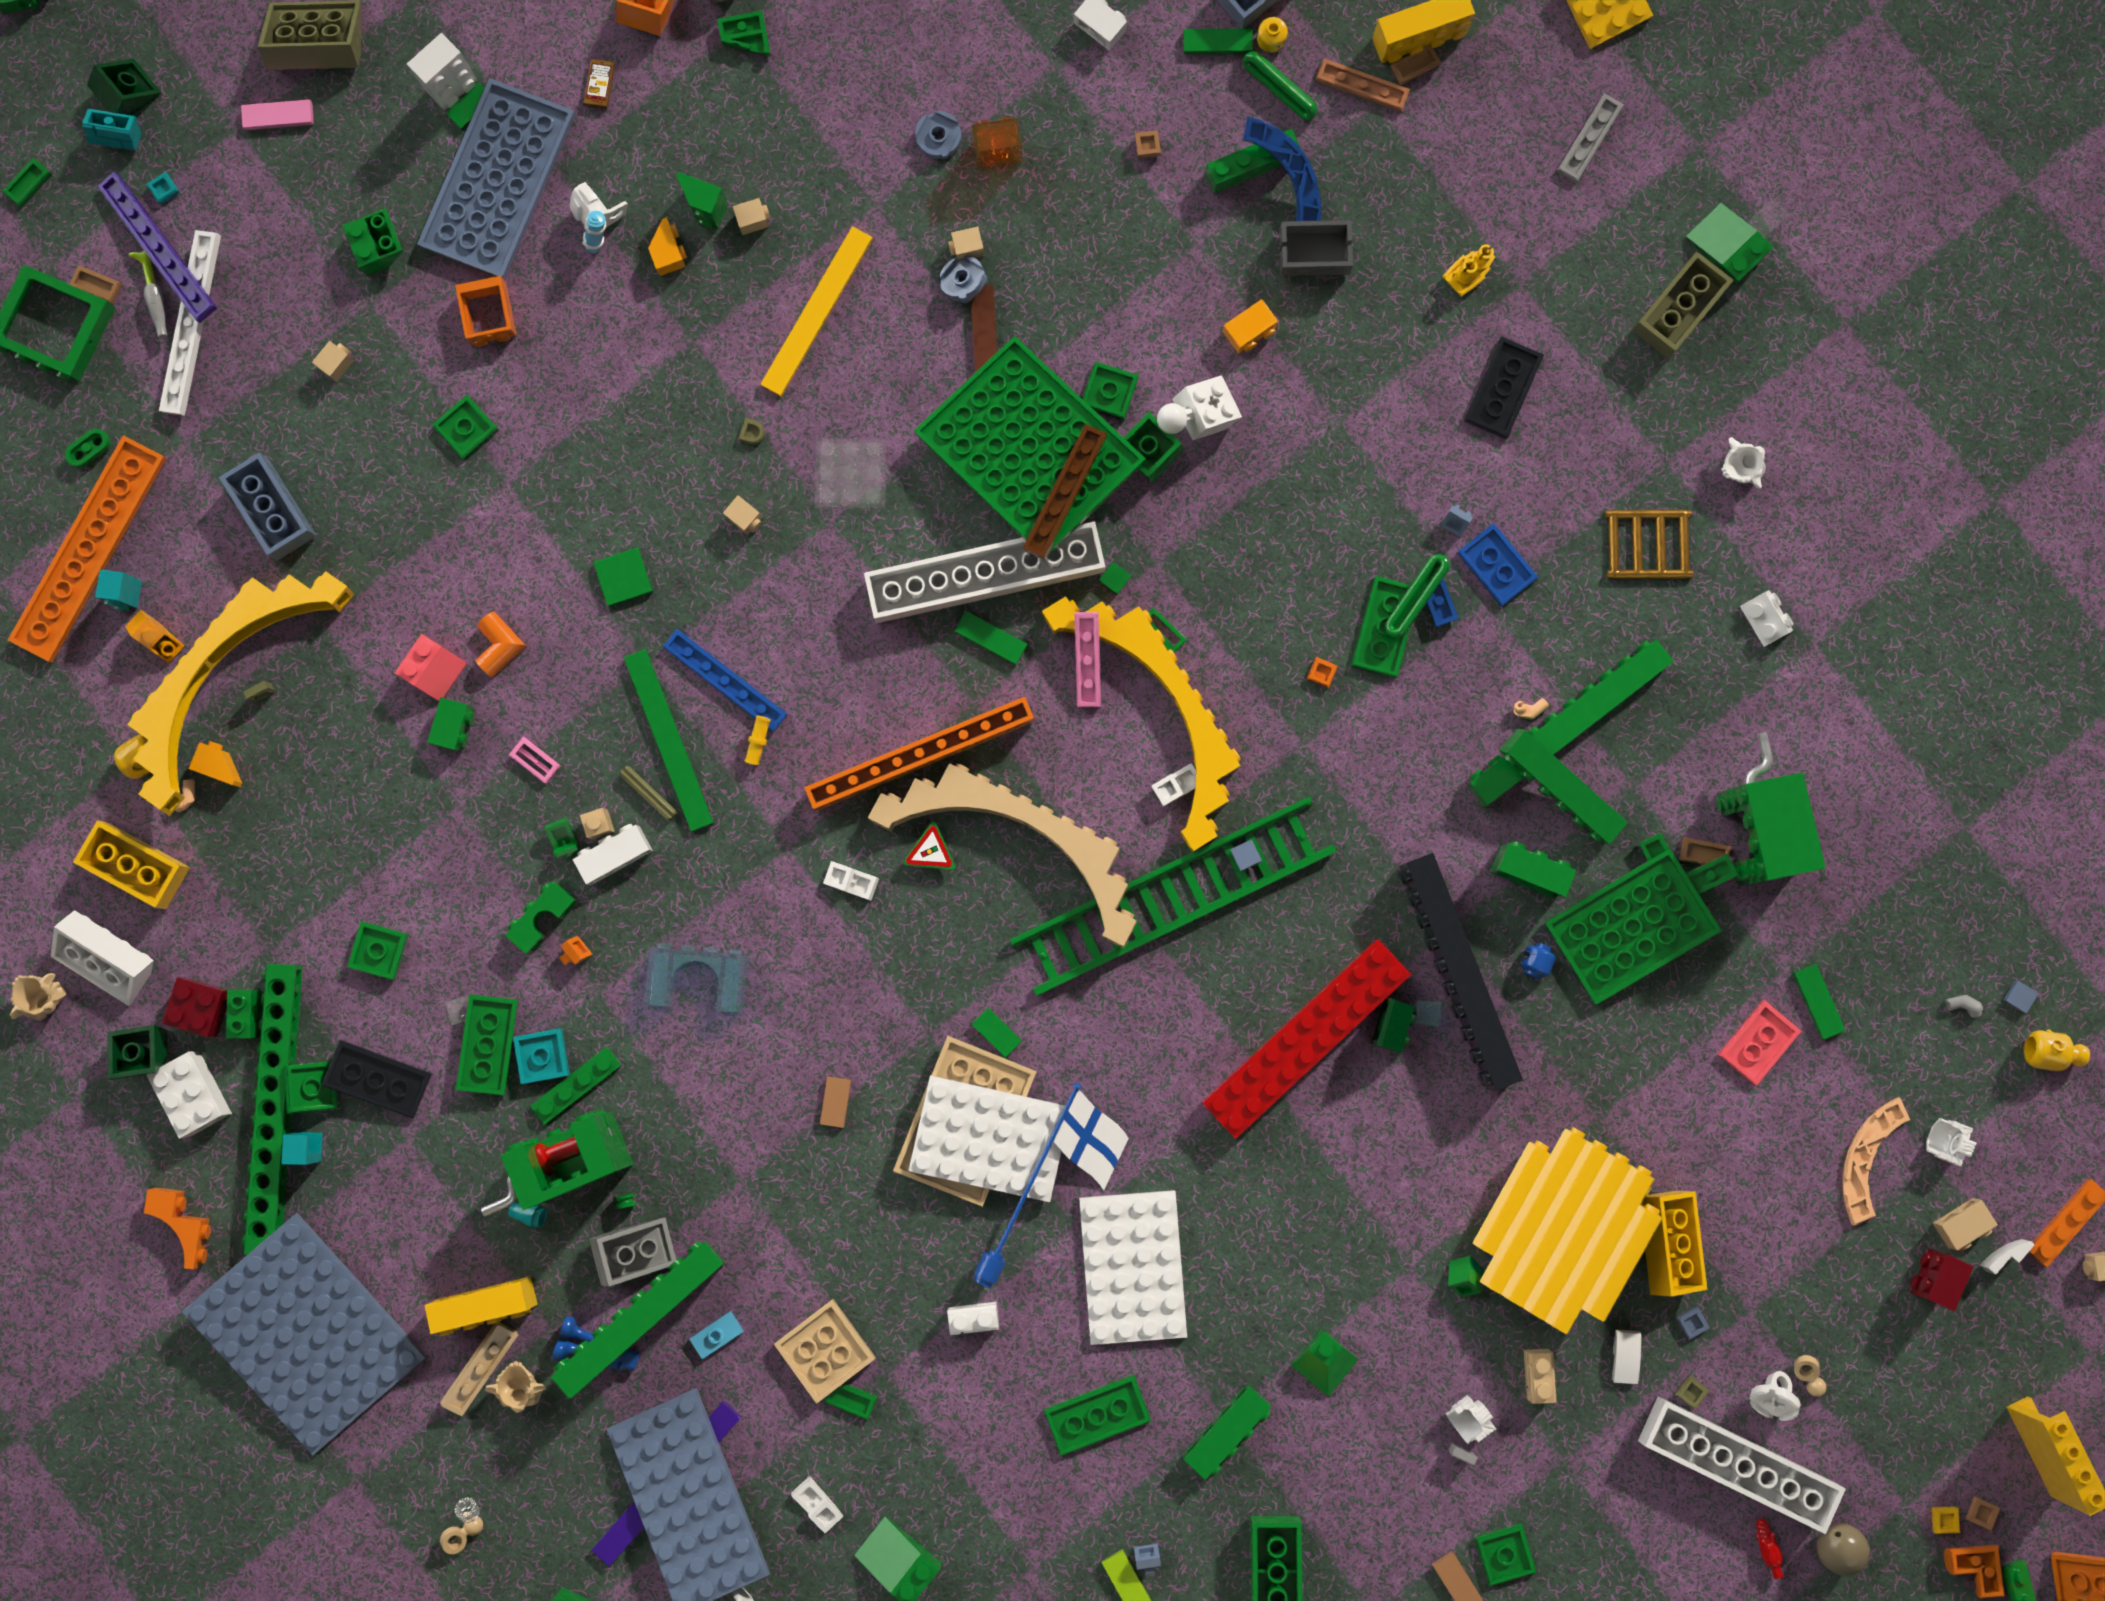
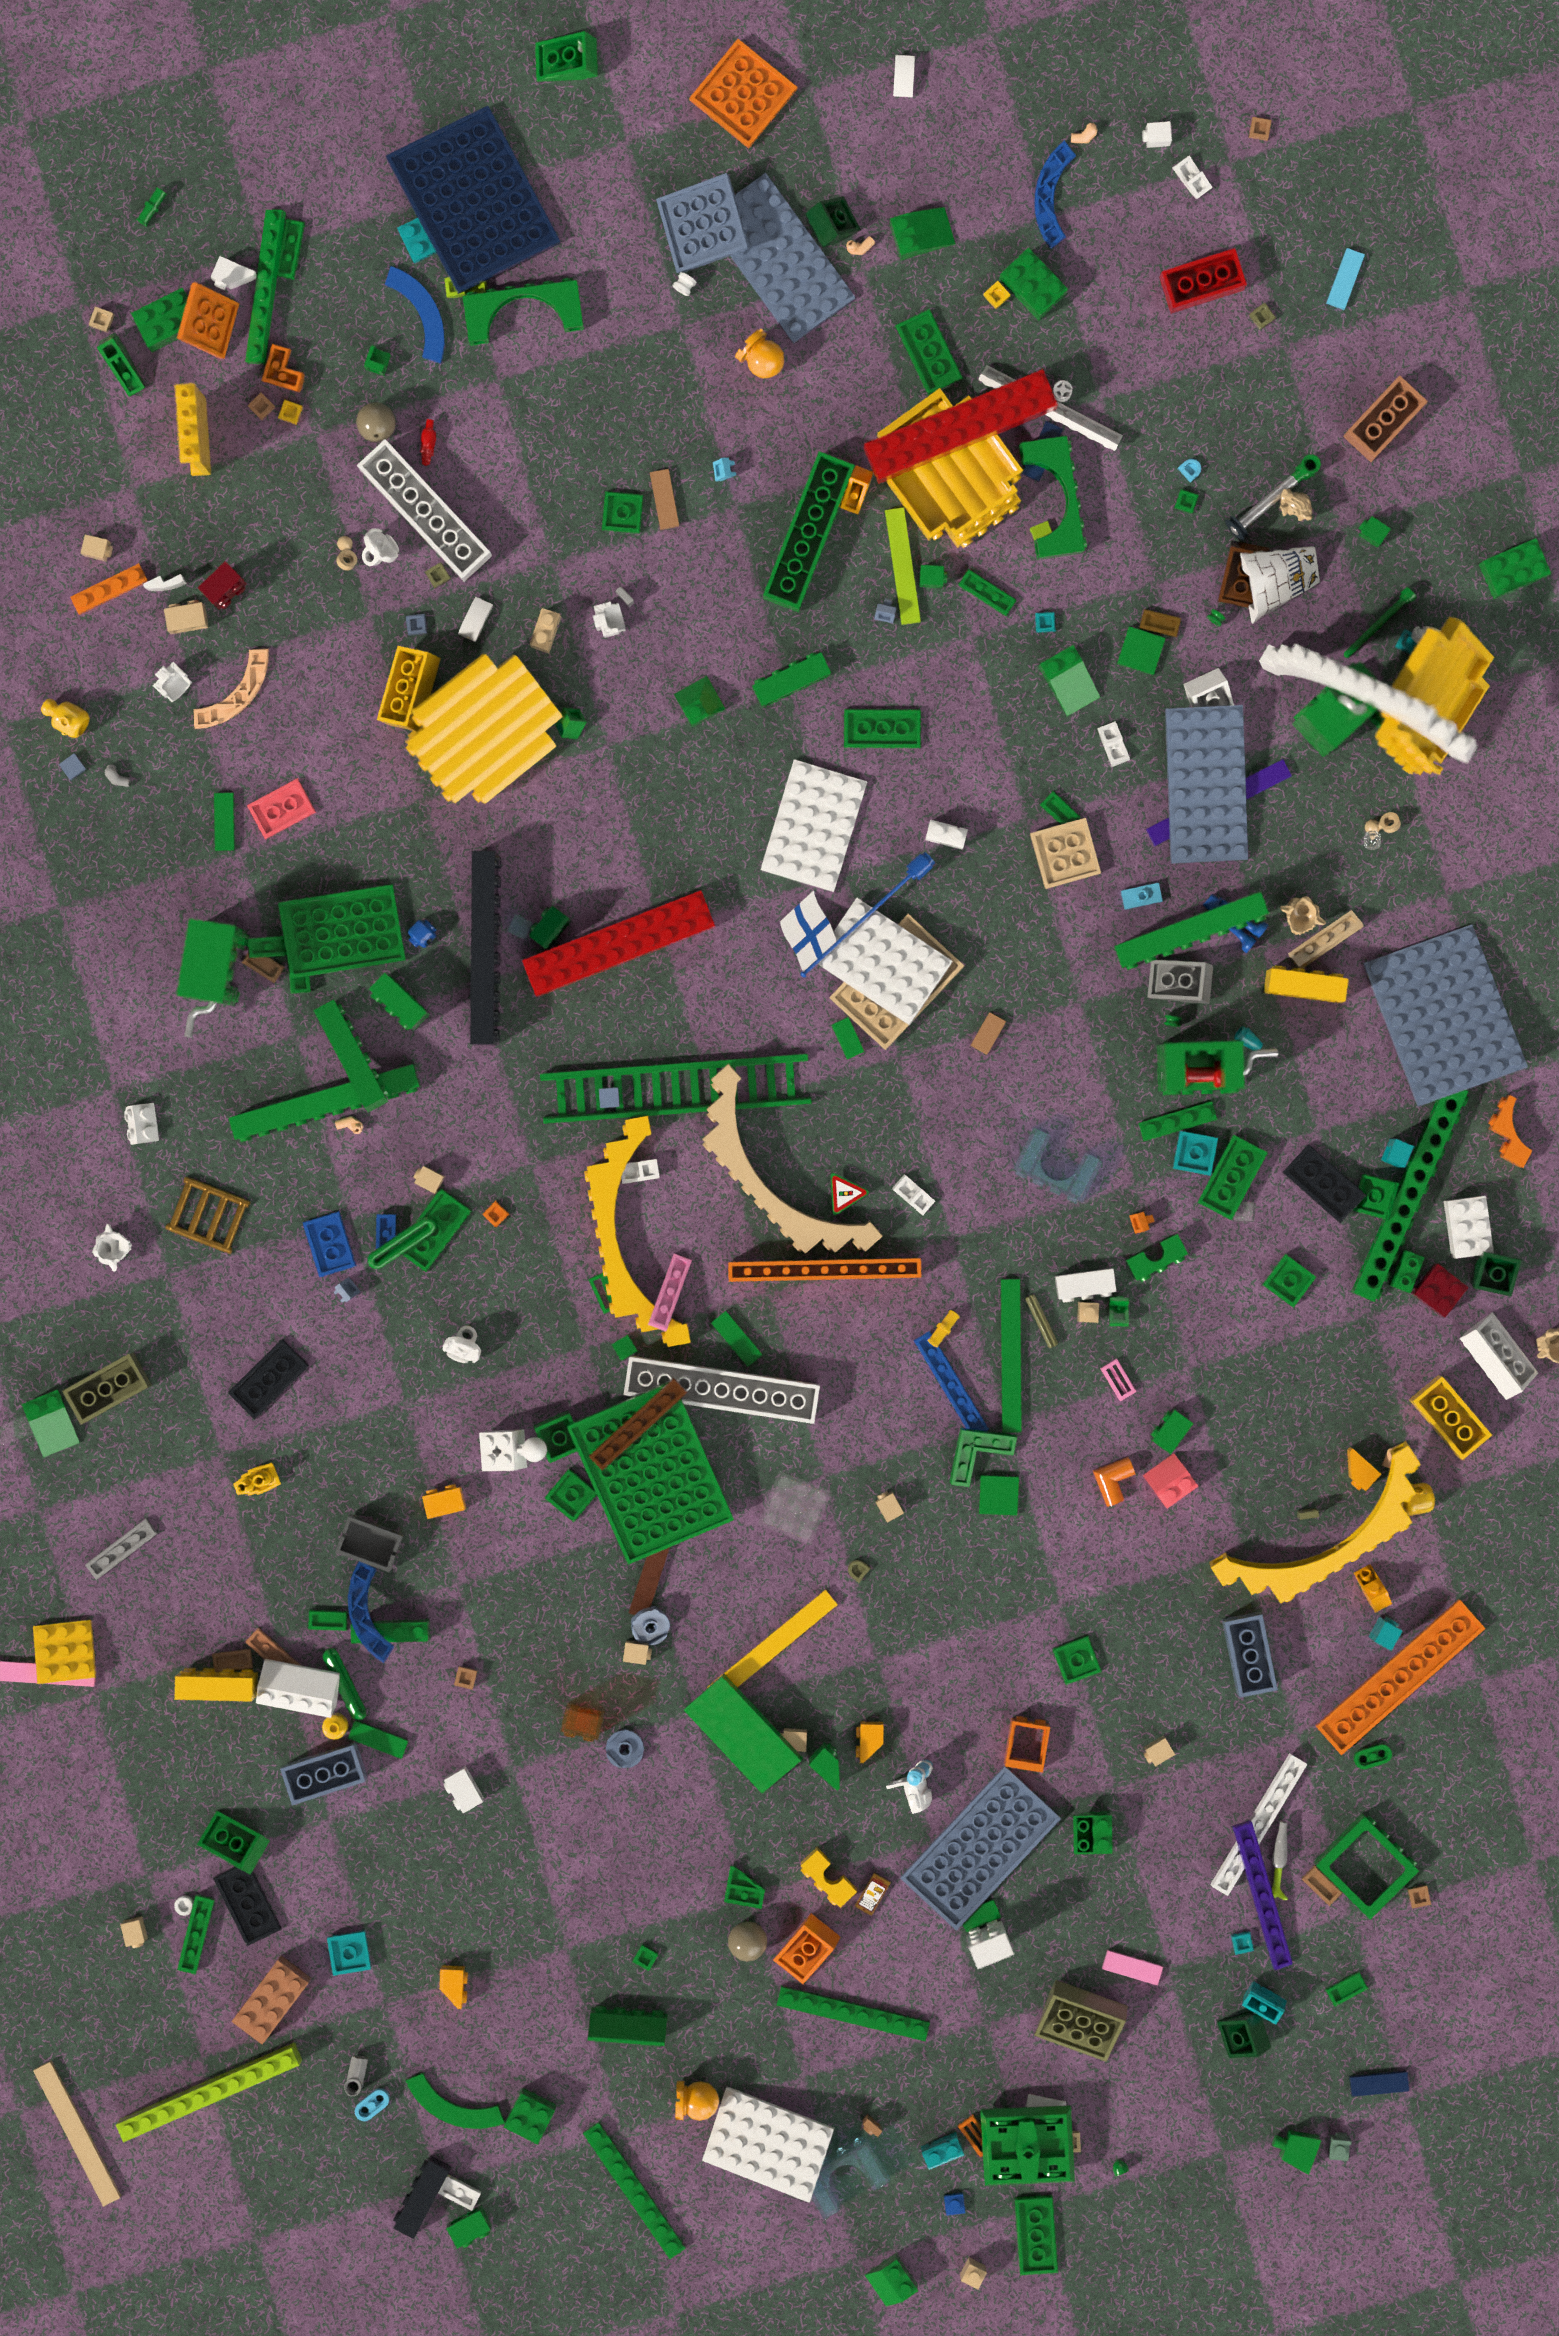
camera: 160 degrees left, 5 degrees up
none -> white slope [256,1659,340,1718]
none -> green tile [308,1610,348,1631]
none -> tan brick [413,1166,445,1194]
none -> white tile [443,1326,481,1363]
none -> green tile [684,1674,803,1793]
none -> yellow arch [800,1847,857,1908]
none -> green plate [950,1428,1017,1487]

